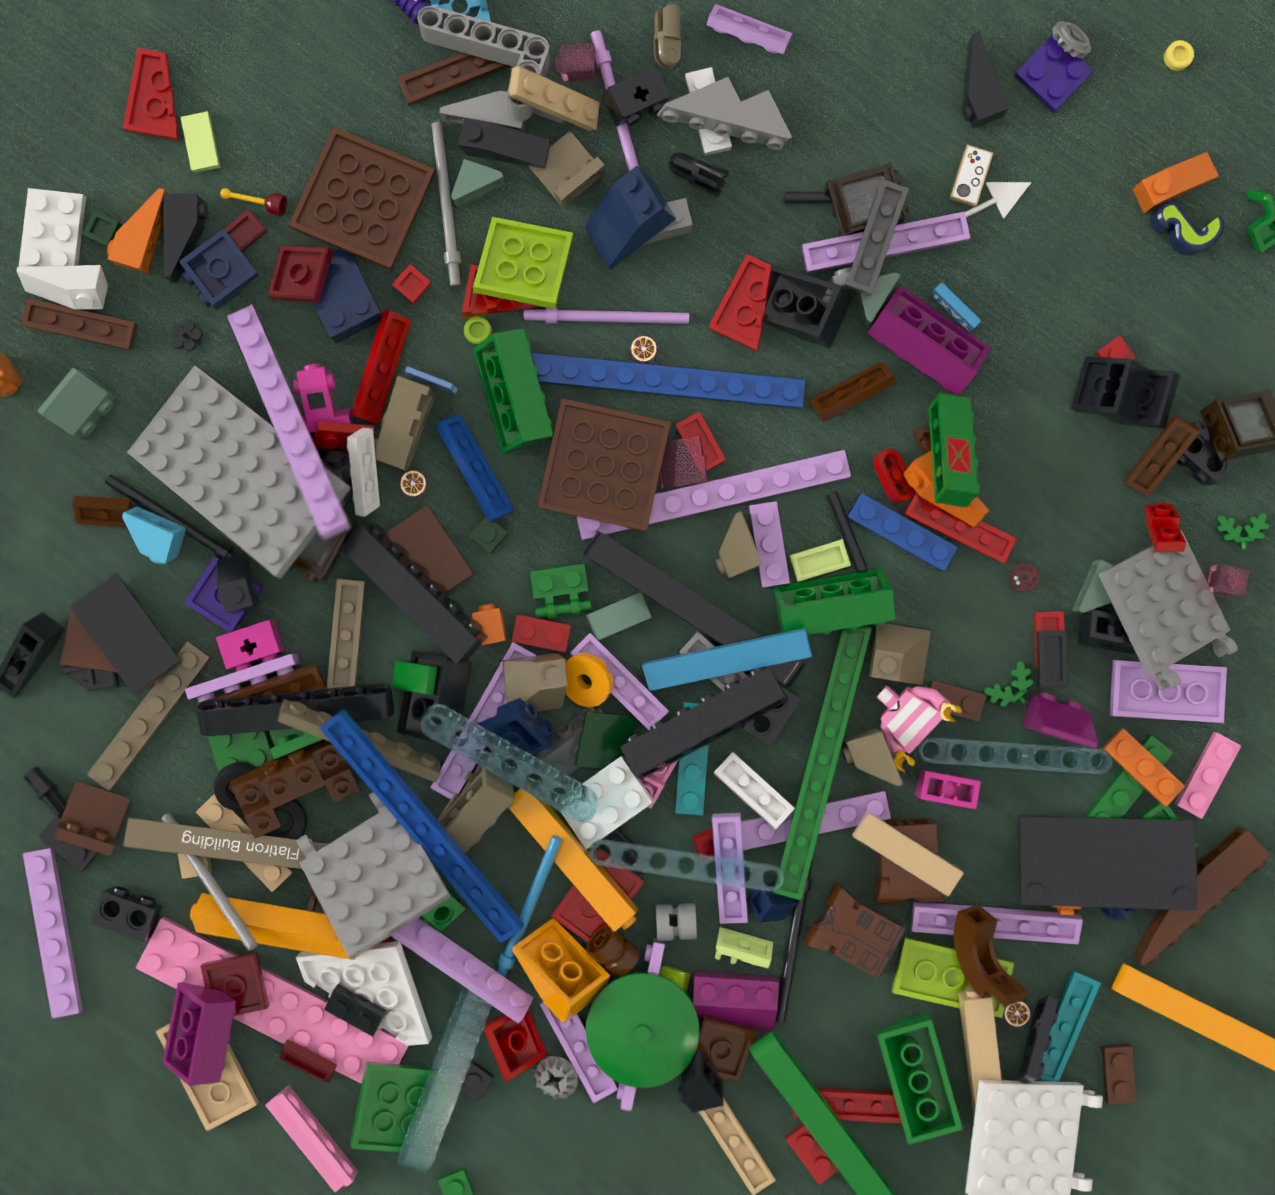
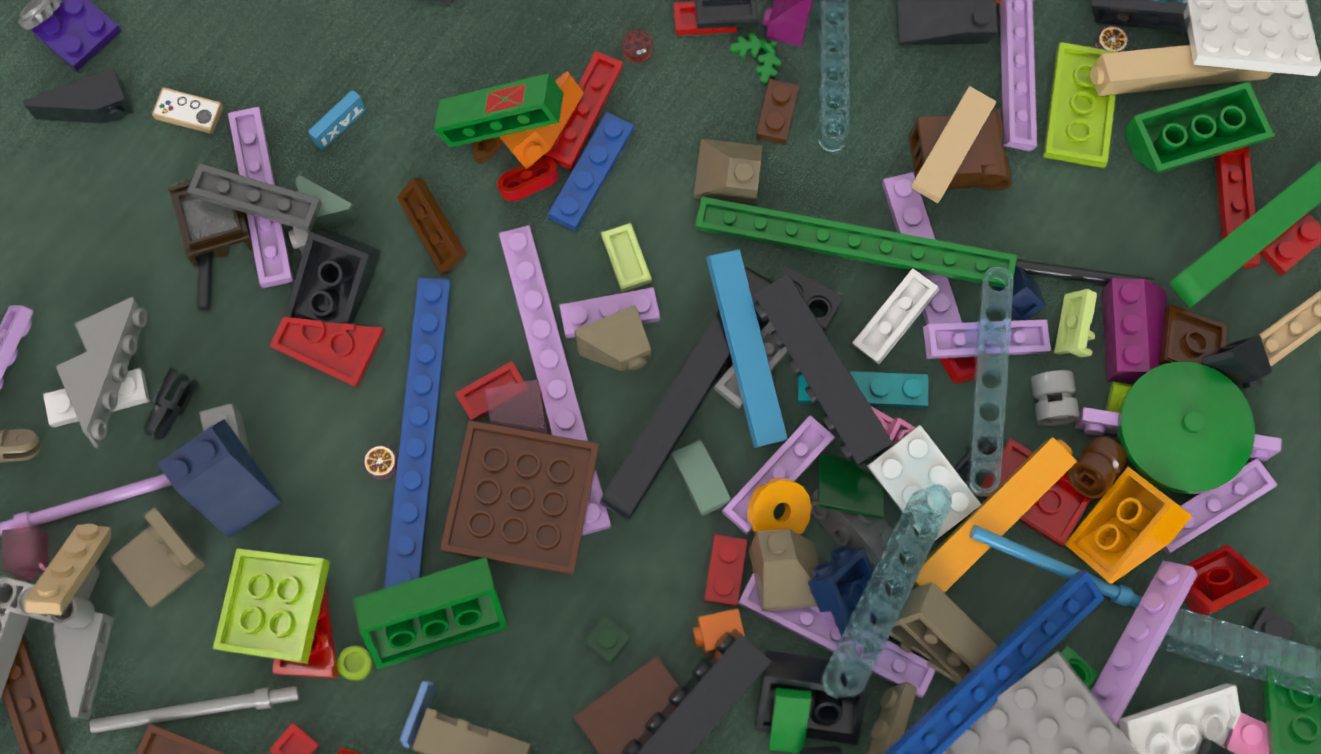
camera: 95 degrees left, 15 degrees down
tile [399,470,428,498] -> none
blue plate [435,414,514,522] -> none
sand green slope [451,159,505,208] -> none
black slope [458,118,551,169] -> none
lavender bar [524,307,689,324] -> none
green plate [530,564,592,619] -> none
light grey gear [533,1056,578,1100] -> none
black brick [602,66,671,127] -> none
green slope [773,568,896,635] -> none
reddish brown piece [802,881,906,979] -> none
black bar [827,491,868,572] -> none
dark tan slope [842,728,903,786] -> none
magenta slope [867,286,991,396] -> none
torso [876,685,962,772] -> none
dark pink brick [915,769,981,809] -> none
reddish brown arch [954,904,1028,1007] -> none
white piece [965,182,1031,219] -> none

